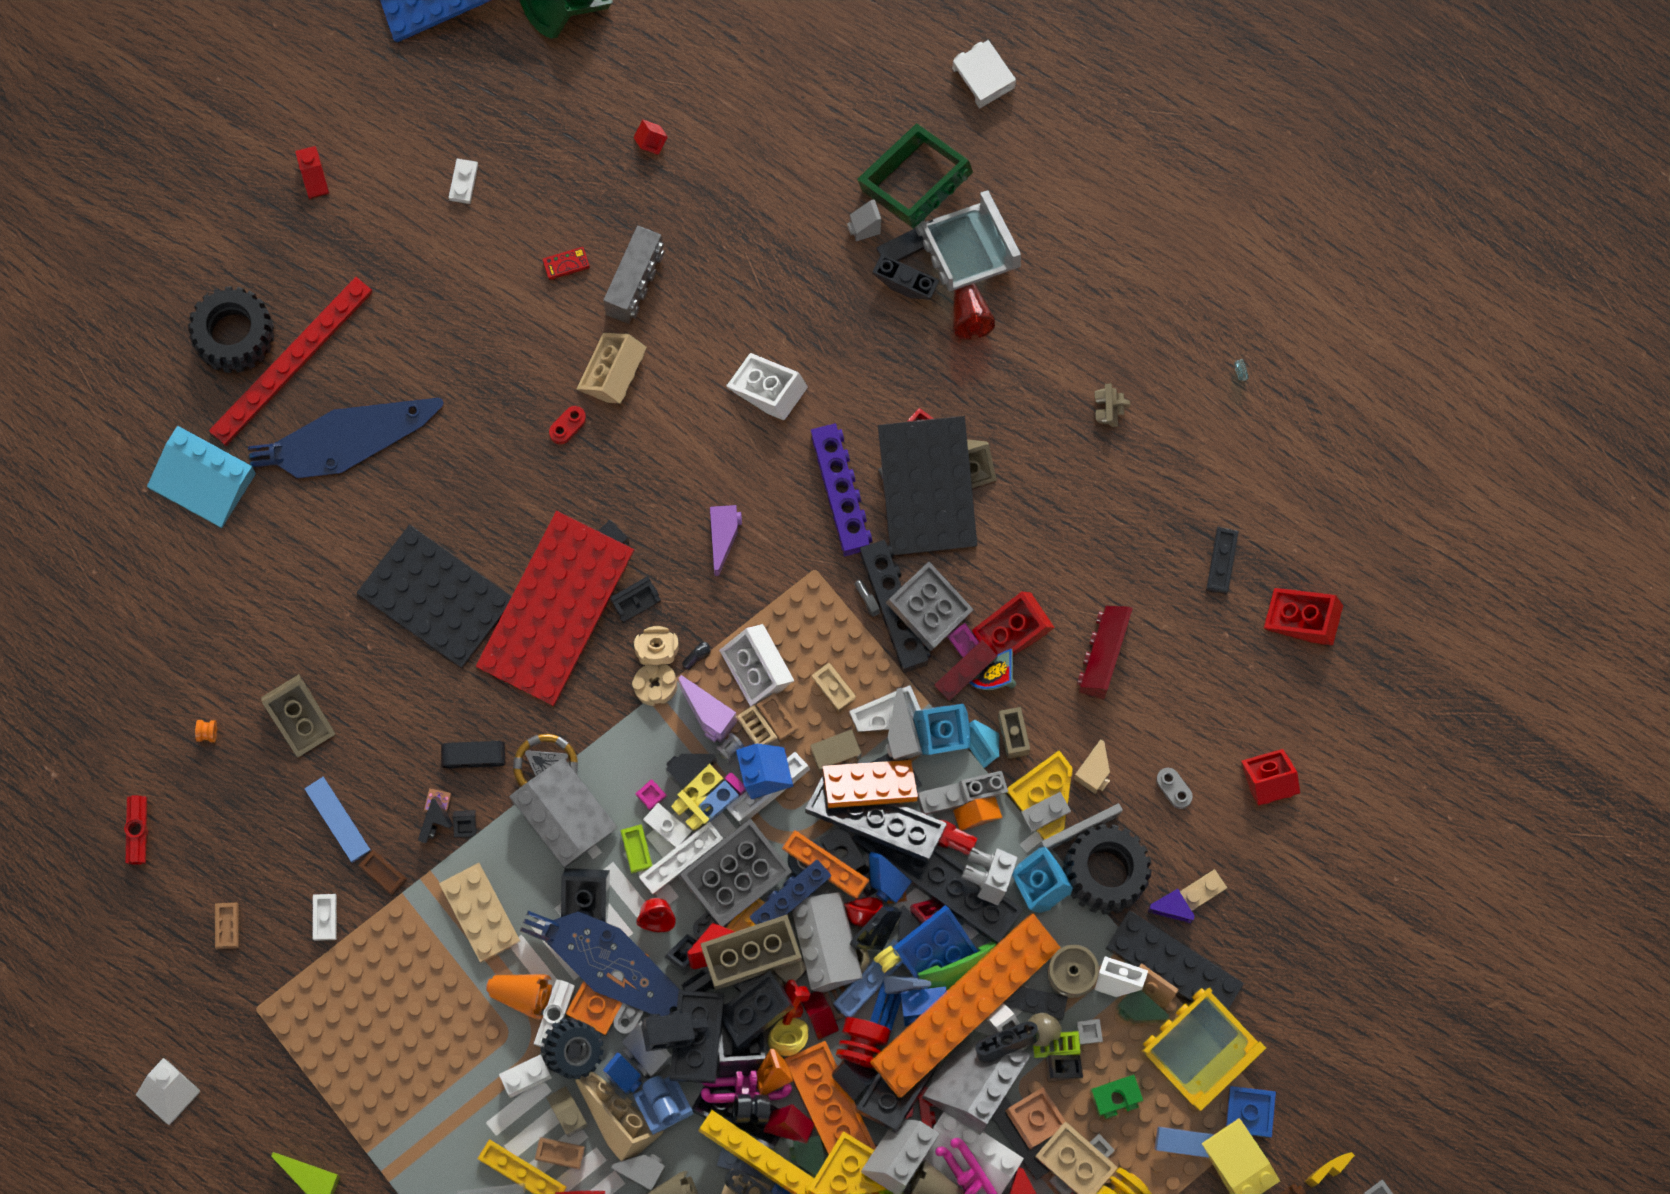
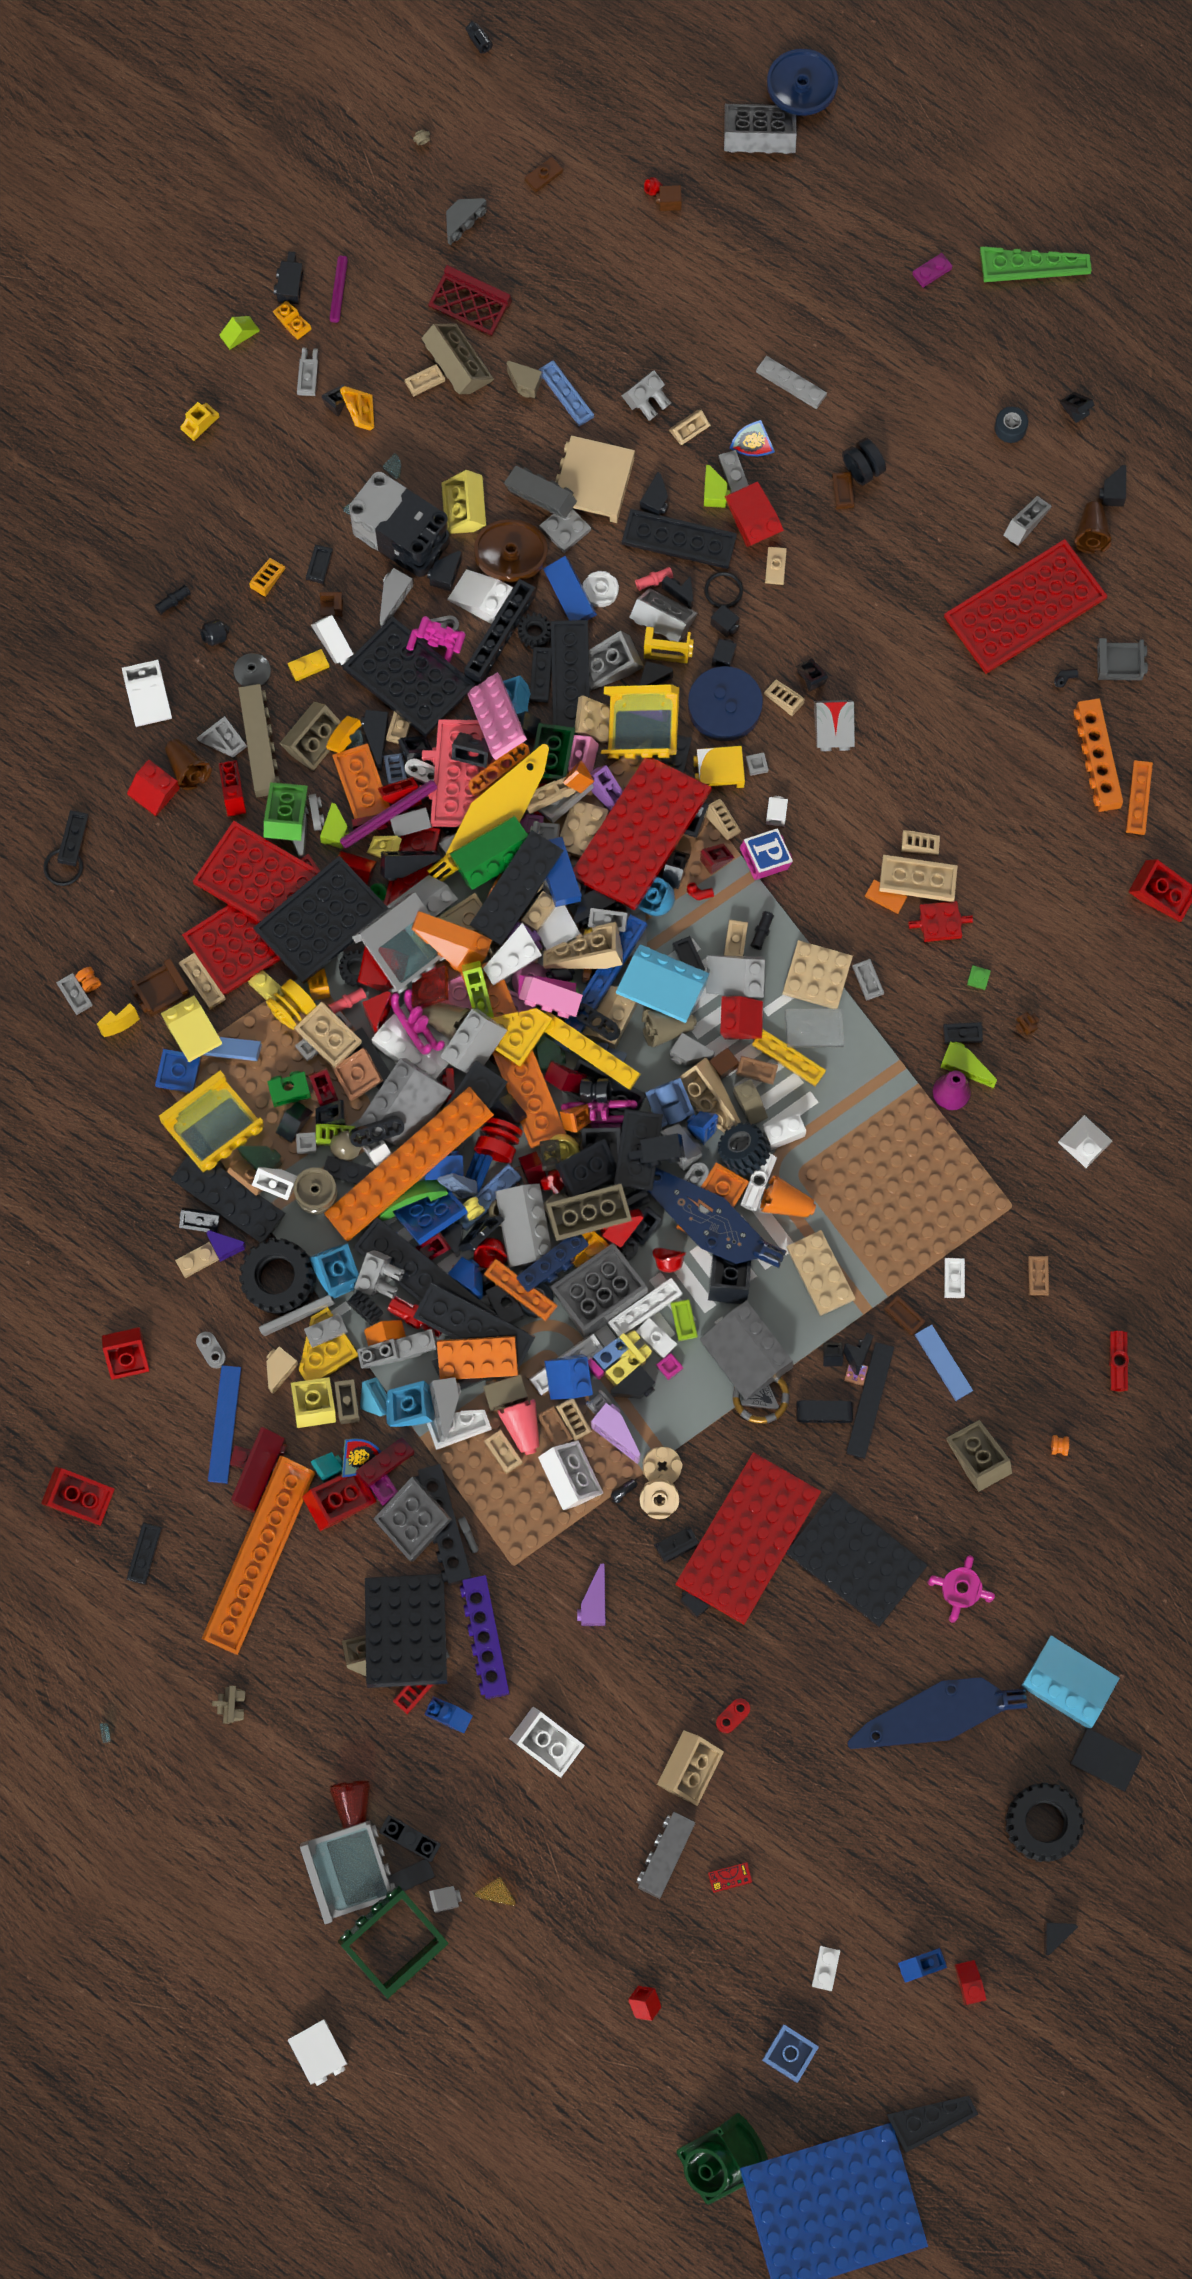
camera: 175 degrees left, 0 degrees up
red plate [209,277,373,447] -> none
none -> plate [179,1207,220,1233]
none -> orange plate [201,1456,316,1655]
none -> blue tile [208,1365,242,1484]
none -> dark red plate [230,1446,252,1469]
none -> black slope [276,1102,314,1143]
none -> light yellow slope [291,1377,336,1428]
none -> dark red slope [309,1068,338,1107]
none -> teal slope [311,1452,343,1483]
none -> black tyre [347,1290,384,1325]
none -> blue slope [424,1697,473,1733]
none -> clear yellow slope [475,1877,516,1907]
none -> coral cone [497,1399,539,1455]
none -> clear smoke bracket [540,1139,561,1171]
none -> reddish brown panel [709,1048,739,1080]
none -> medium blue brick [761,2024,819,2083]
none -> black tile [846,1342,894,1459]
none -> black wing [886,2096,979,2153]
none -> blue slope [898,1948,947,1983]
none -> dark pink plate [928,1555,995,1623]
none -> magenta cone [933,1071,971,1110]
none -> black slope [1044,1923,1078,1956]
none -> black tile [1070,1728,1142,1792]

